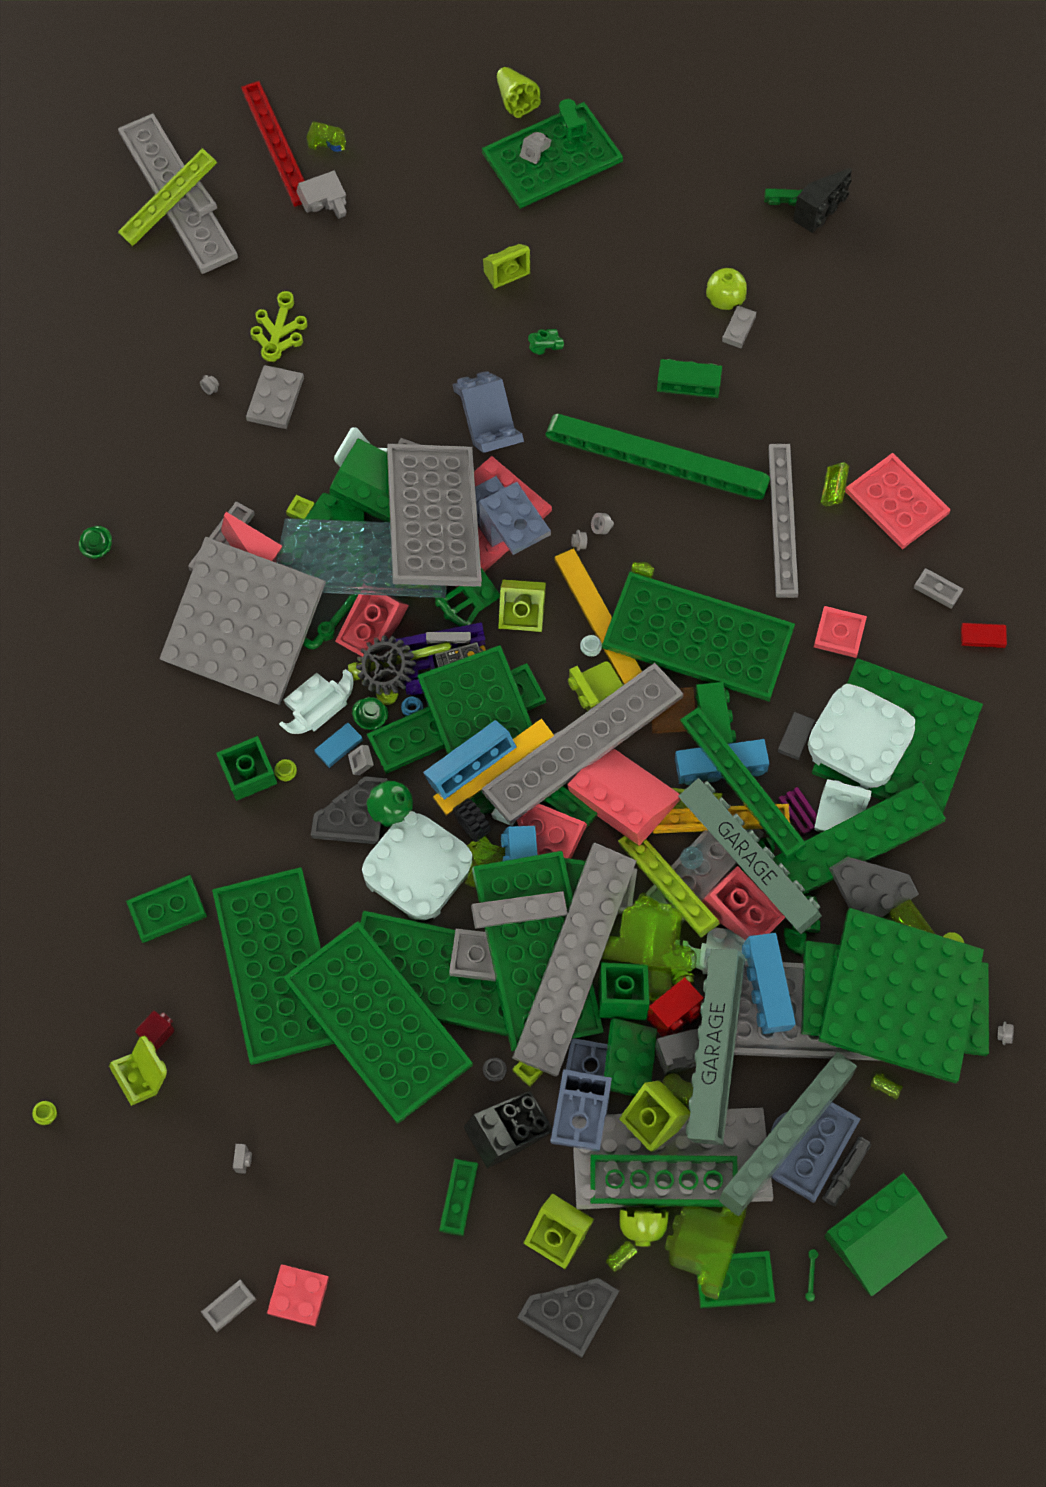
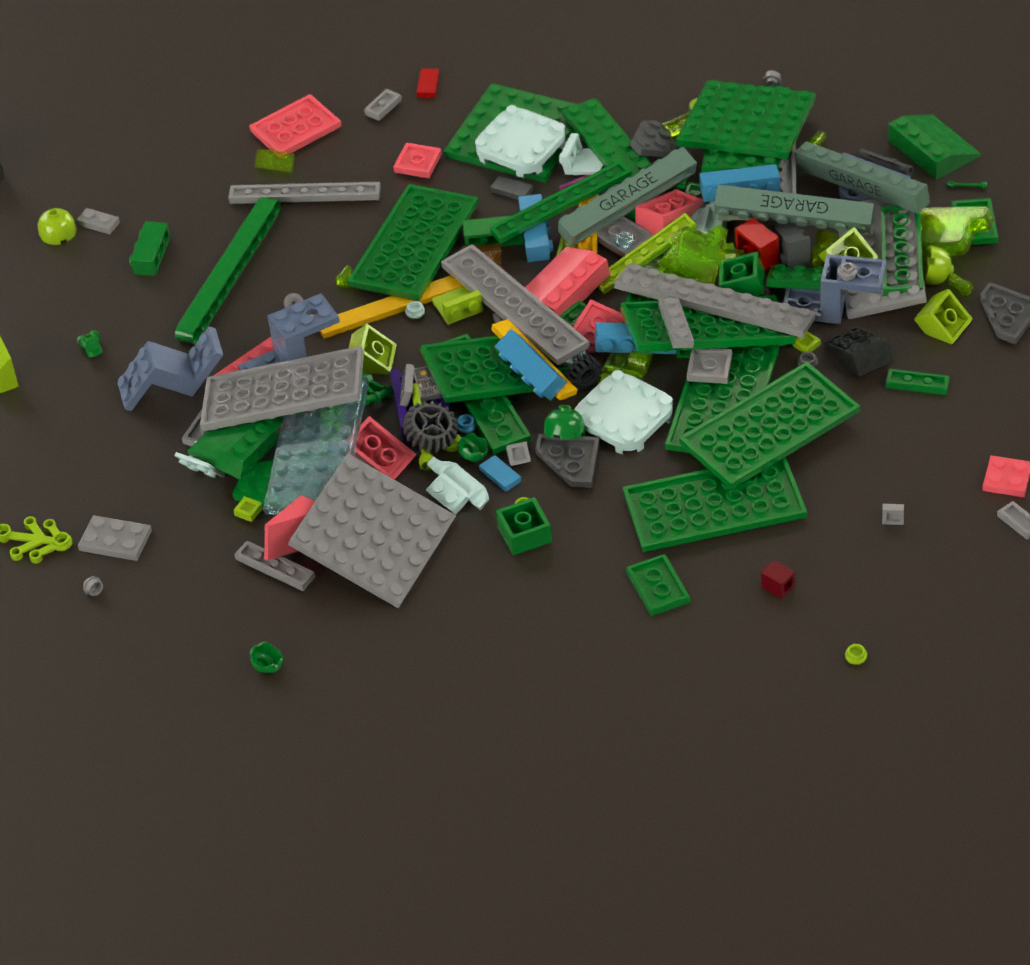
camera: 85 degrees left, 20 degrees down
lime bracket [109,1036,167,1106] -> none
none -> light grey plate [837,262,857,281]

